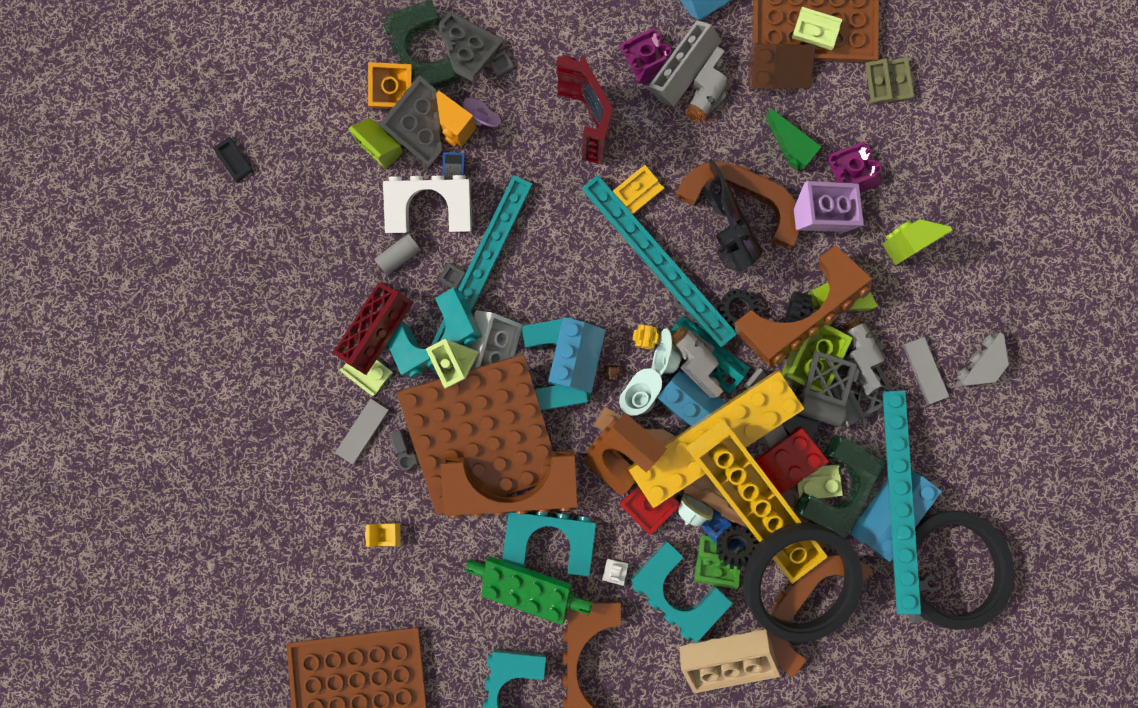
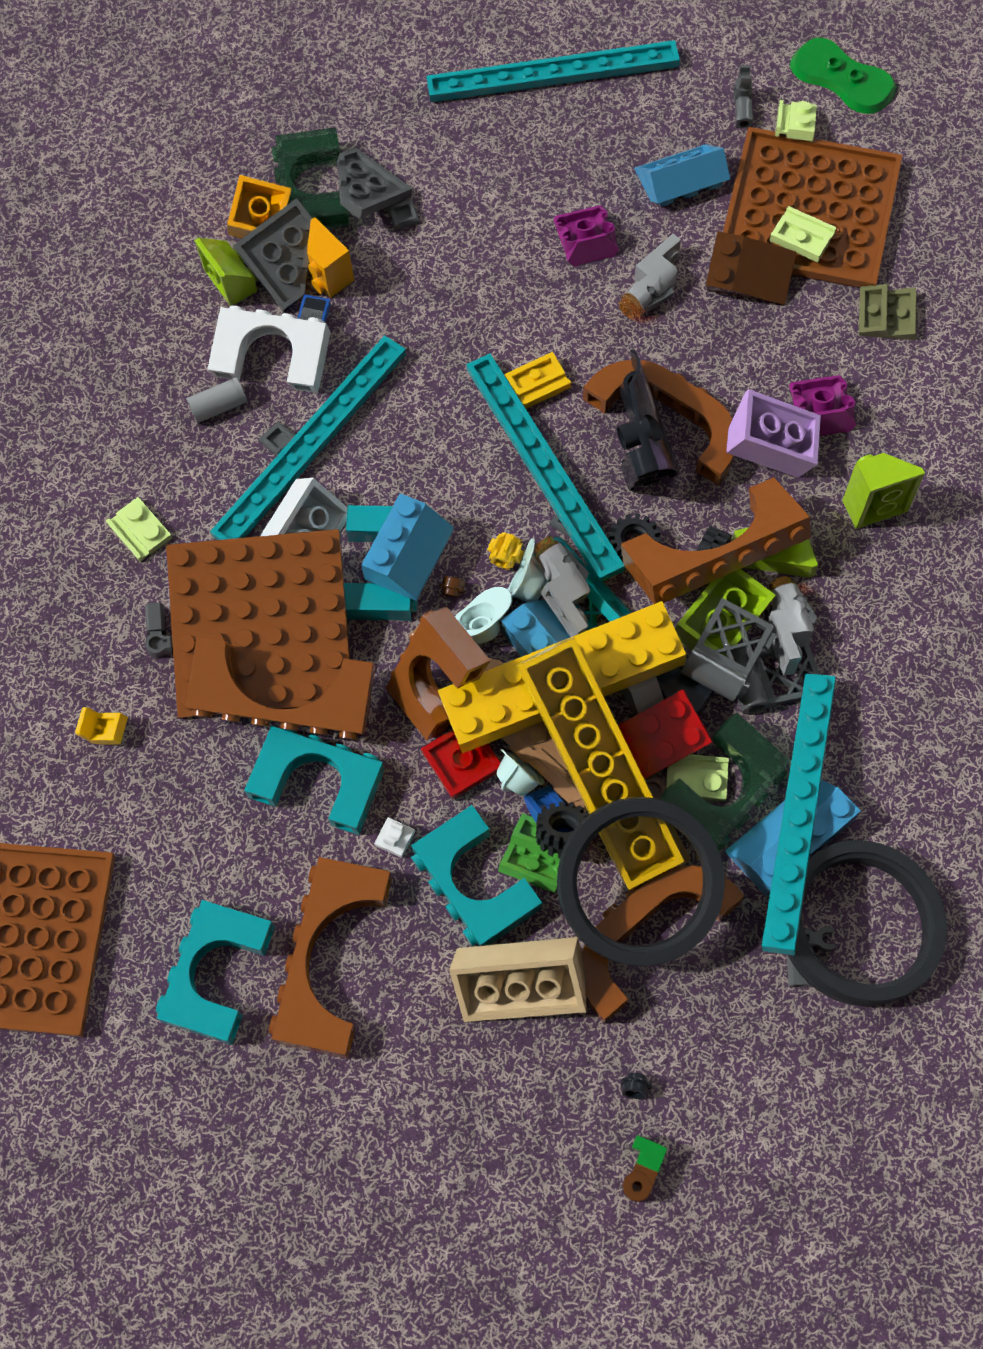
camera: 15 degrees right, 15 degrees down
black tile [213,137,254,183] -> none
dark red fence [333,282,414,375] -> none
light grey tile [335,399,389,465] -> none
teal arch [387,288,482,379] -> none
yellowish green slope [426,339,479,389] -> none
lavender dish [463,98,501,127] -> none
green plate [465,556,593,625] -> none
dark red panel [556,54,613,165] -> none
light grey brick [648,20,721,107] -> none
green slope [765,108,821,171] -> none
light grey tile [903,337,949,405] -> none
light grey slope [955,332,1009,387] -> none

